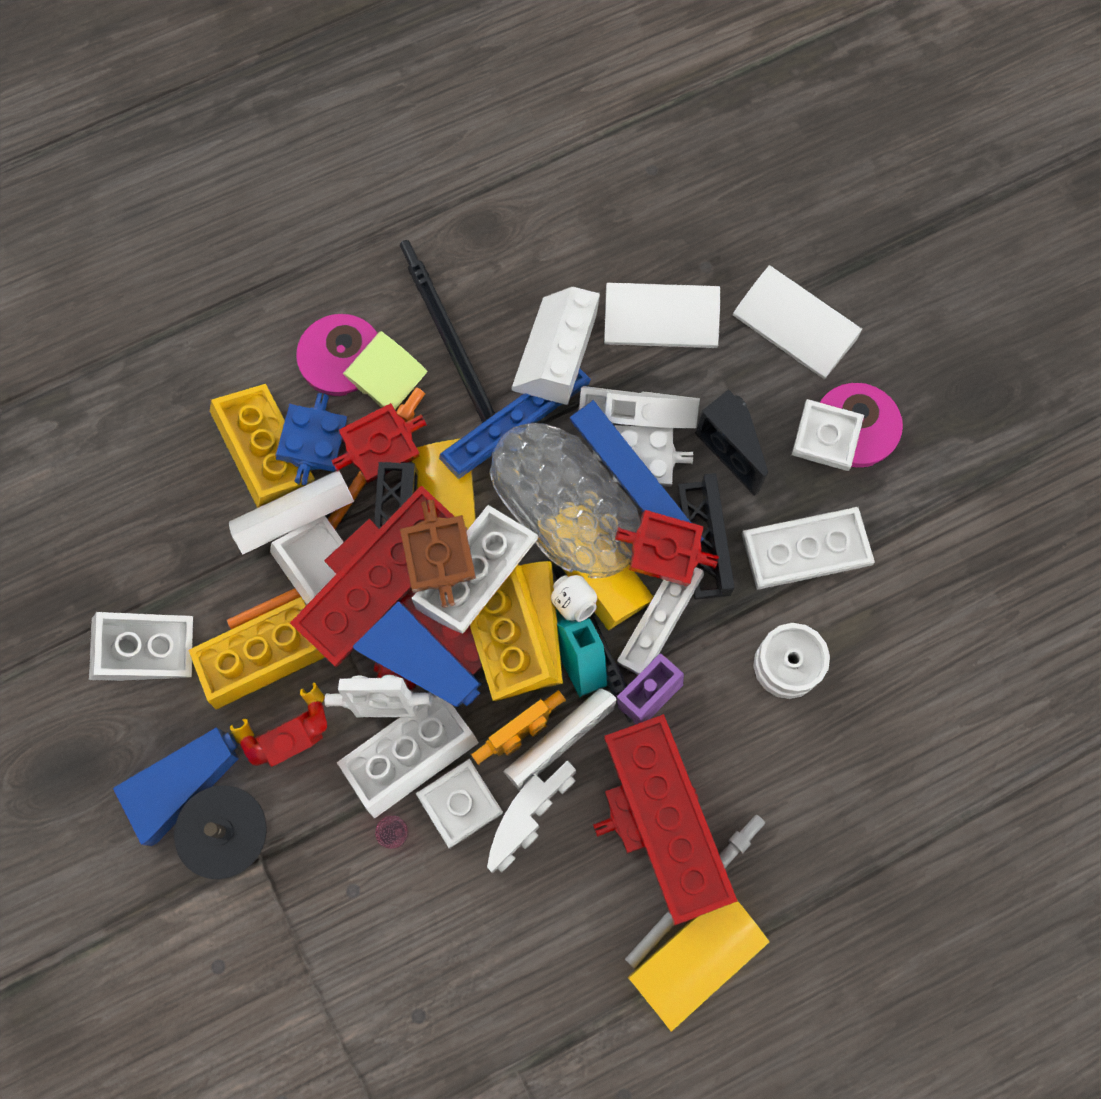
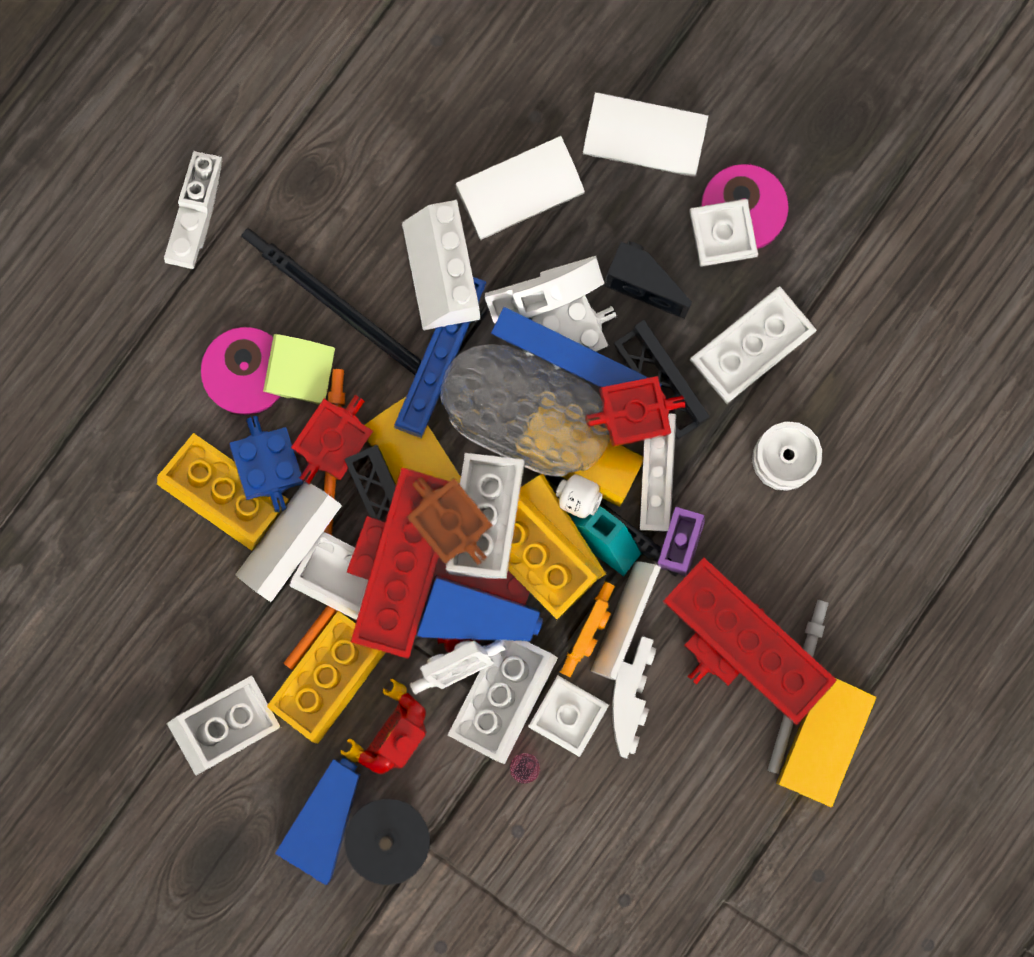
camera: 30 degrees left, 10 degrees up
none -> white slope [164,151,222,269]

